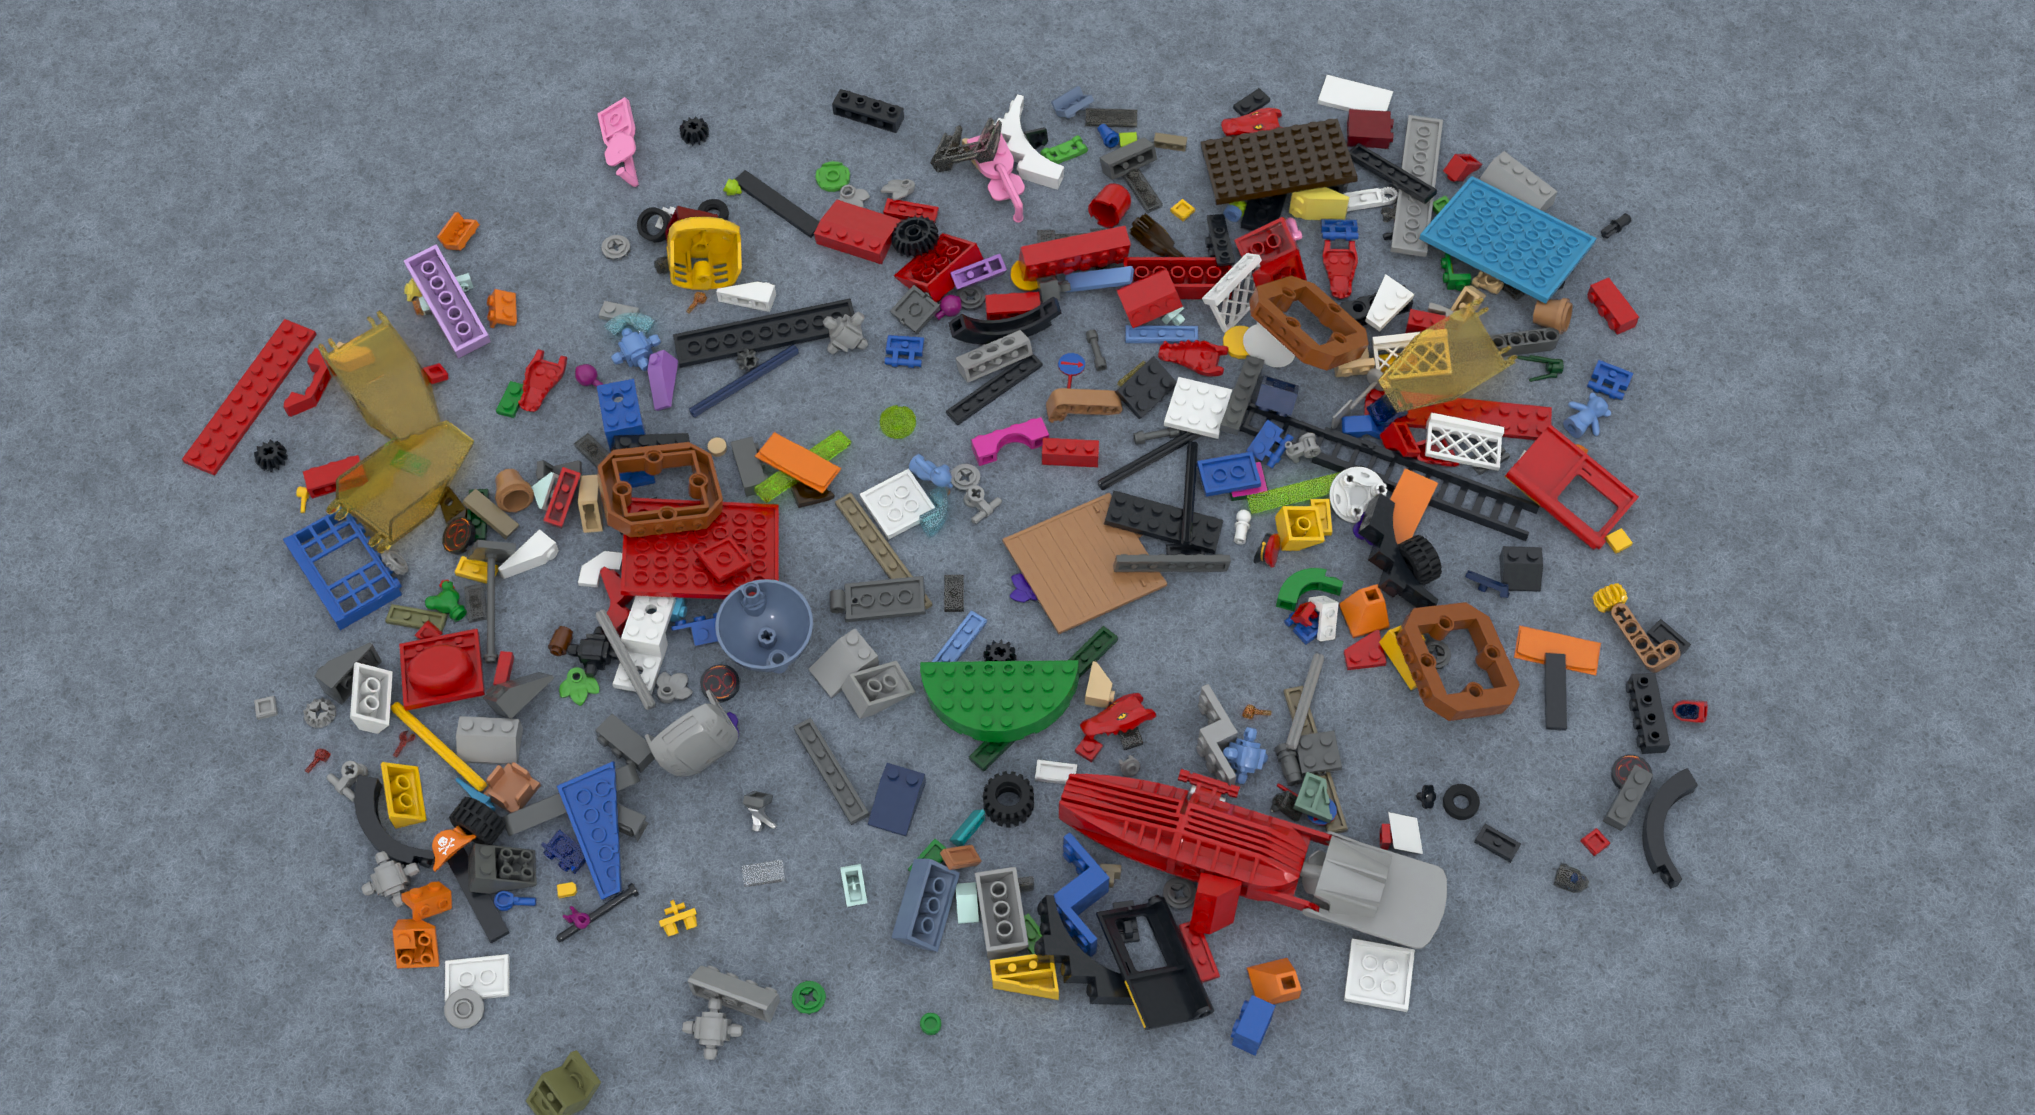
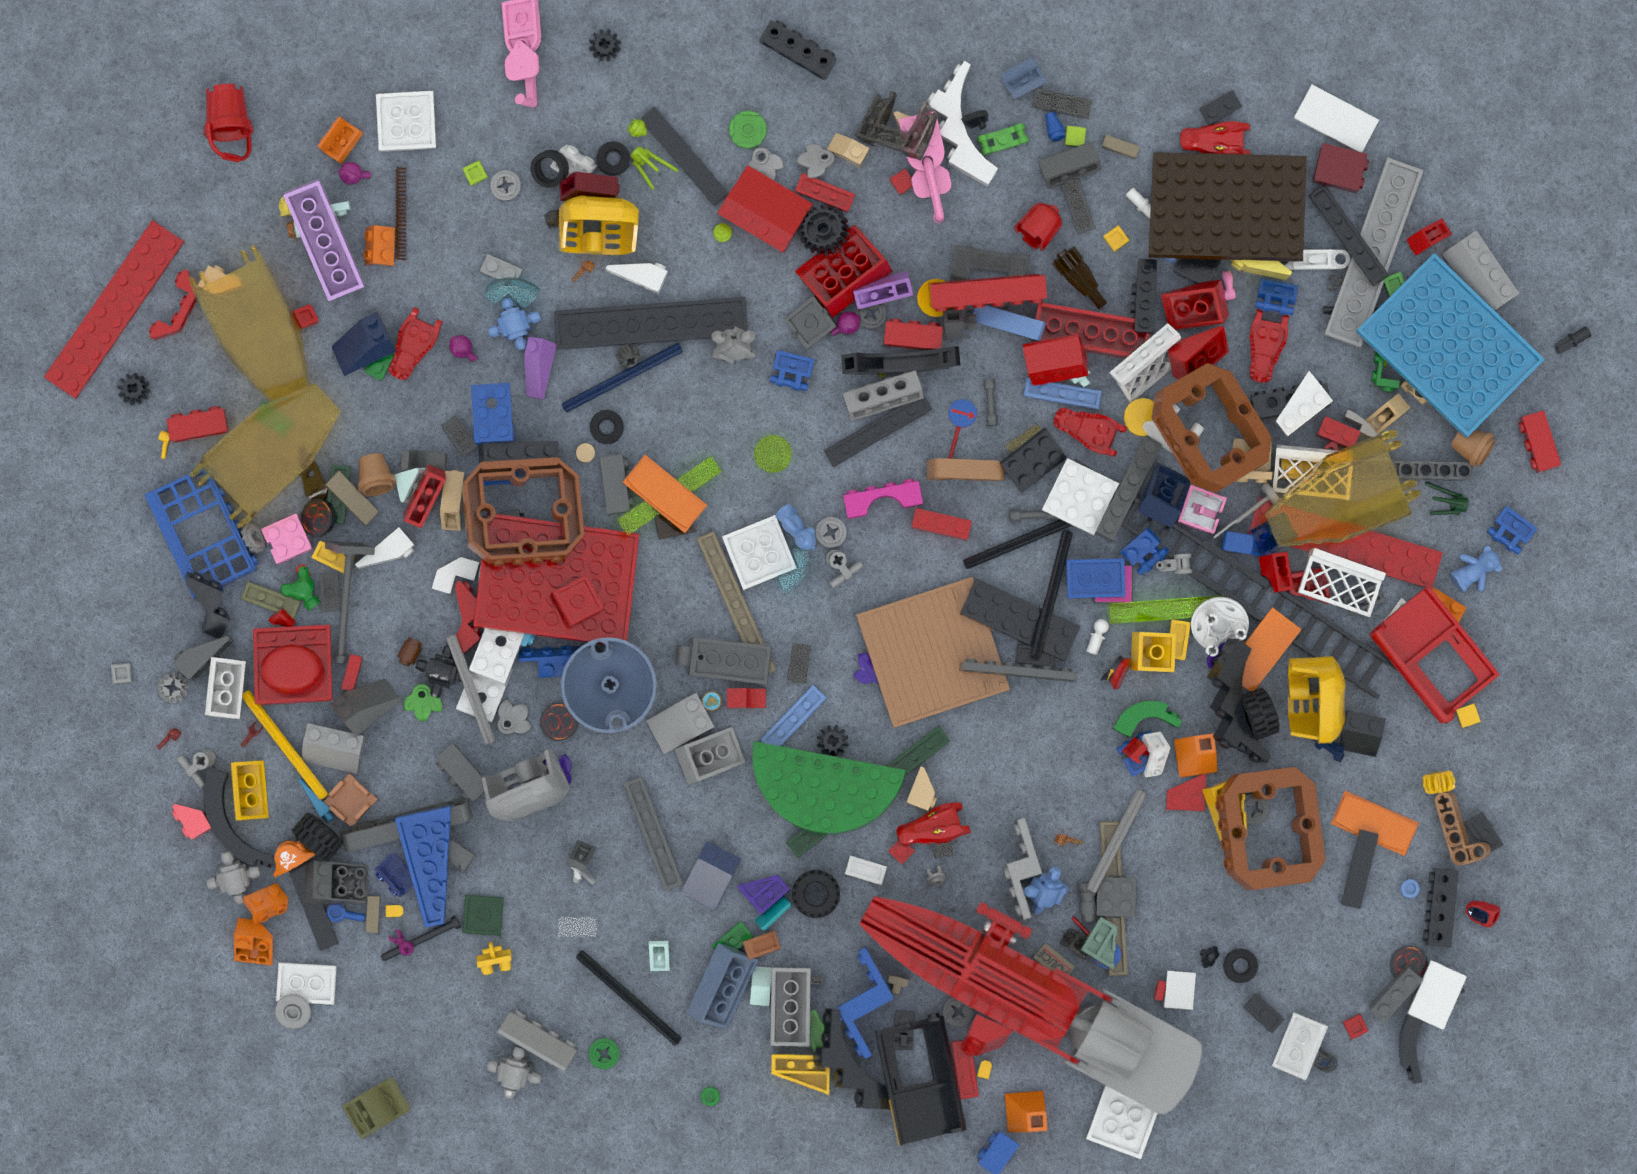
camera: 10 degrees right, 25 degrees up
none -> coral slope [172,804,212,840]
none -> black arch [185,571,230,639]
none -> red piece [203,84,254,163]
none -> bright pink piece [261,514,313,565]
none -> dark blue slope [331,312,396,376]
none -> magenta piece [338,162,371,185]
none -> dark tan piece [366,896,381,933]
none -> white plate [376,91,436,152]
none -> reddish brown piece [395,167,407,260]
none -> lime tile [462,160,488,186]
none -> dark green tile [462,894,504,936]
none -> black axle [576,950,682,1046]
none -> black tyre [590,410,624,444]
none -> lime plant [630,146,678,190]
none -> tile [702,692,721,711]
none -> lime plate [713,223,732,242]
none -> red arch [727,688,766,709]
none -> dark purple wing [737,875,790,915]
none -> tan slope [827,133,869,168]
none -> red tile [889,169,913,195]
none -> yellow piece [977,1060,992,1079]
none -> white pin [1126,188,1151,219]
none -> piece [1177,485,1227,535]
none -> white tile [1272,1013,1328,1080]
none -> yellow piece [1288,656,1346,743]
none -> medium blue tile [1400,879,1420,898]
none -> white tile [1407,960,1467,1030]

